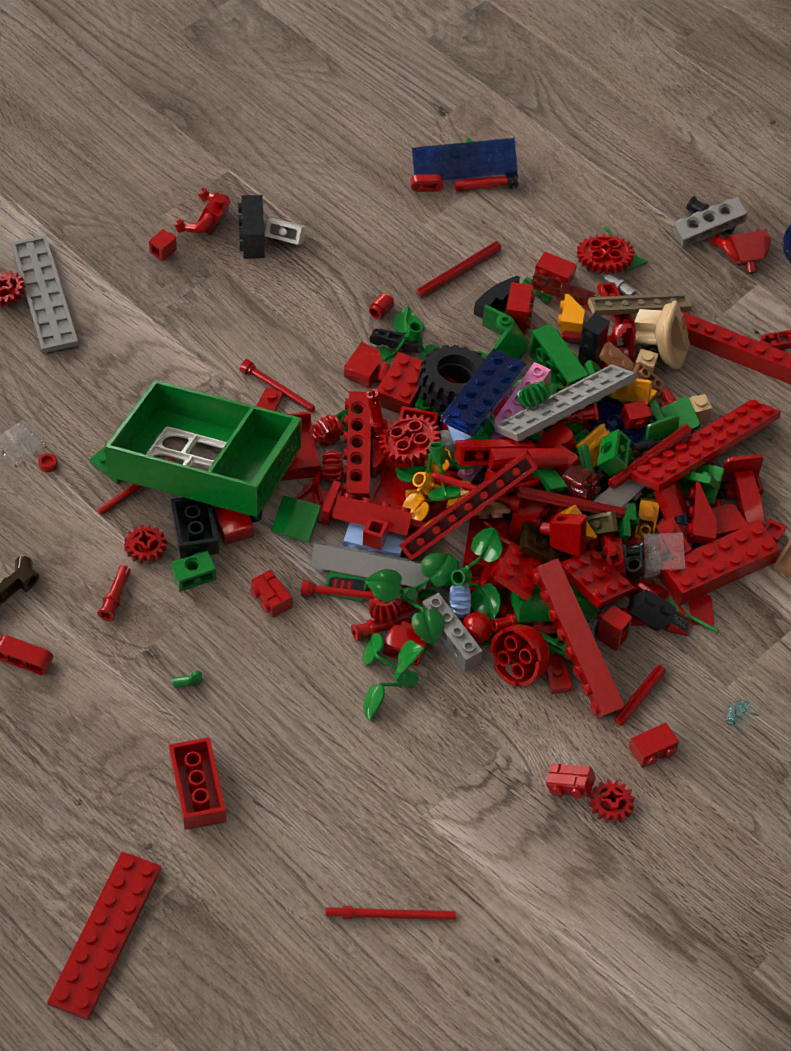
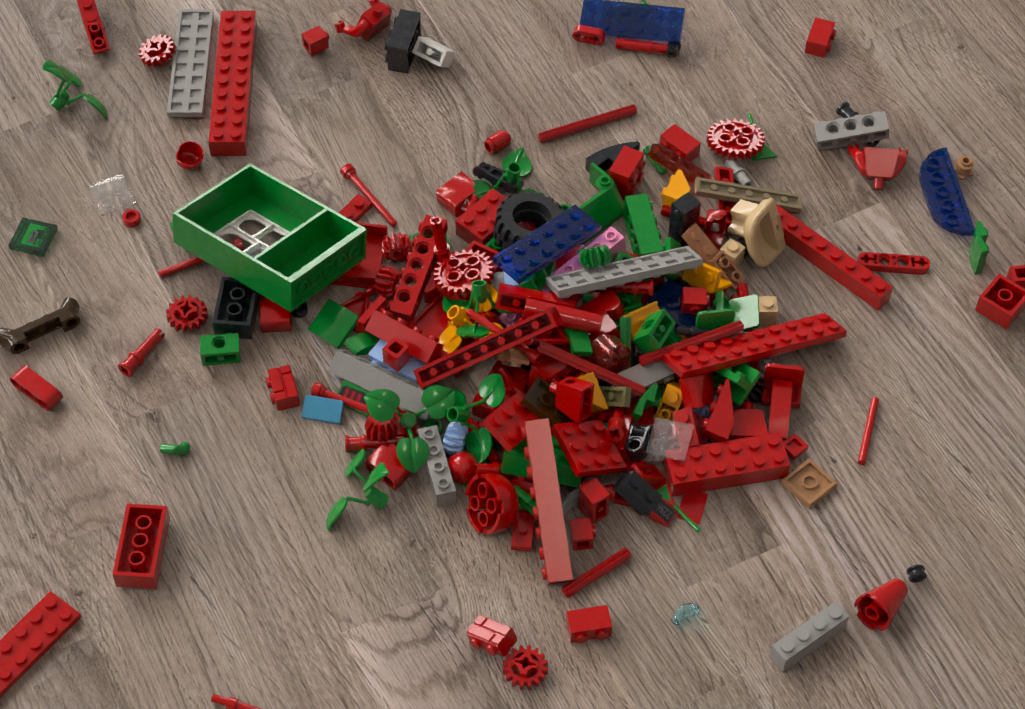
camera: 20 degrees right, 0 degrees up
none -> red hair [175,141,204,170]
none -> red brick [208,11,257,156]
none -> dark azure slope [302,395,344,425]
none -> green slope [344,332,380,355]
none -> red brick [569,517,596,551]
none -> red brick [805,17,837,58]

